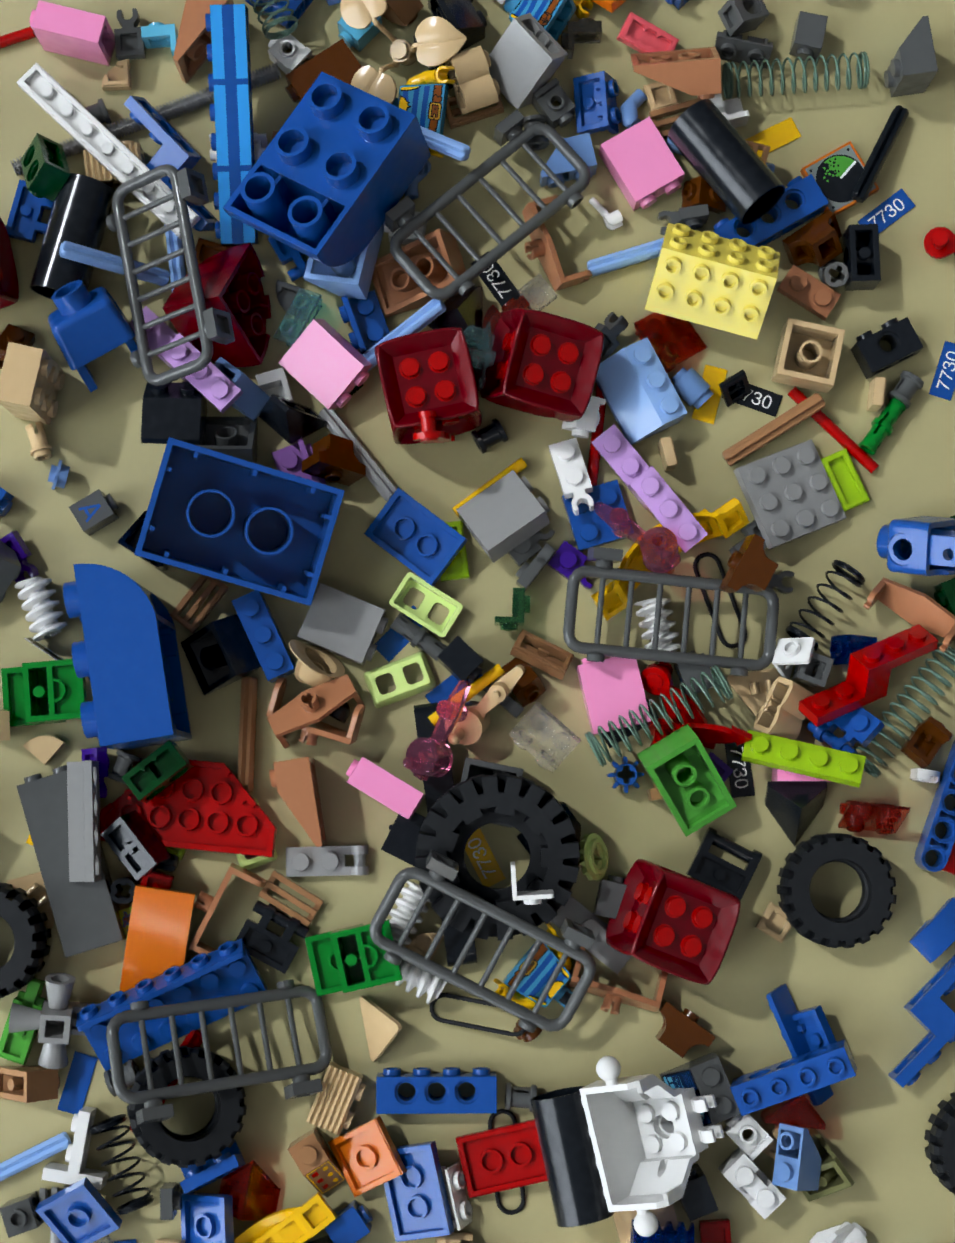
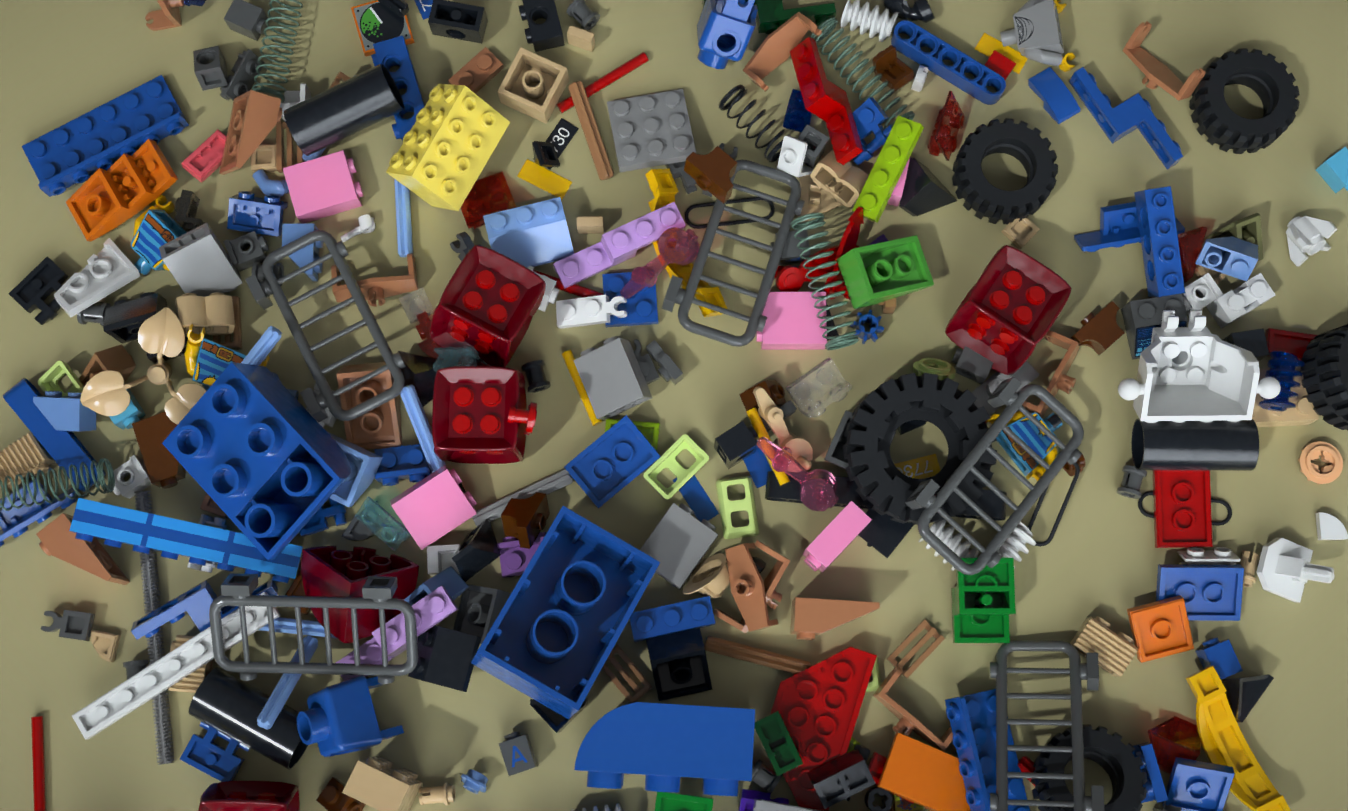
camera: 75 degrees left, 5 degrees down
dark green brick [20,133,71,201] -> none
bright pink brick [30,0,115,66] -> none
medium azure bracket [141,22,178,56] -> none
black plate [235,900,310,974] -> none
light grey plate [286,845,369,877] -> none
medium nougat slope [287,1127,346,1195] -> none
tan piece [359,996,402,1062] -> none
blue brick [376,1067,497,1114] -> none
dark grey pin [390,612,447,661] -> none
tan tile [405,932,444,960] -> none
black sticker [470,251,521,309] -> none
clear green bracket [494,588,530,631] -> none
medium nougat tile [510,629,574,680] -> none
white bracket [510,861,554,905] -> none
dark purple plate [547,541,593,589] -> none
white piece [633,598,681,651] -> none
dark grey plate [658,204,709,235] -> none
medium blue brick [671,367,714,410] -> none
reddish brown bracket [682,176,726,214] -> none
black plate [686,827,762,901] -> none
black sticker [725,742,755,798] -> none
yellow sticker [745,117,801,157] -> none
reddish brown brick [782,209,843,267] -> none
dark grey bush [818,259,849,288] -> none
lime tile [821,448,870,512] -> none
green pin [859,398,906,455] -> none

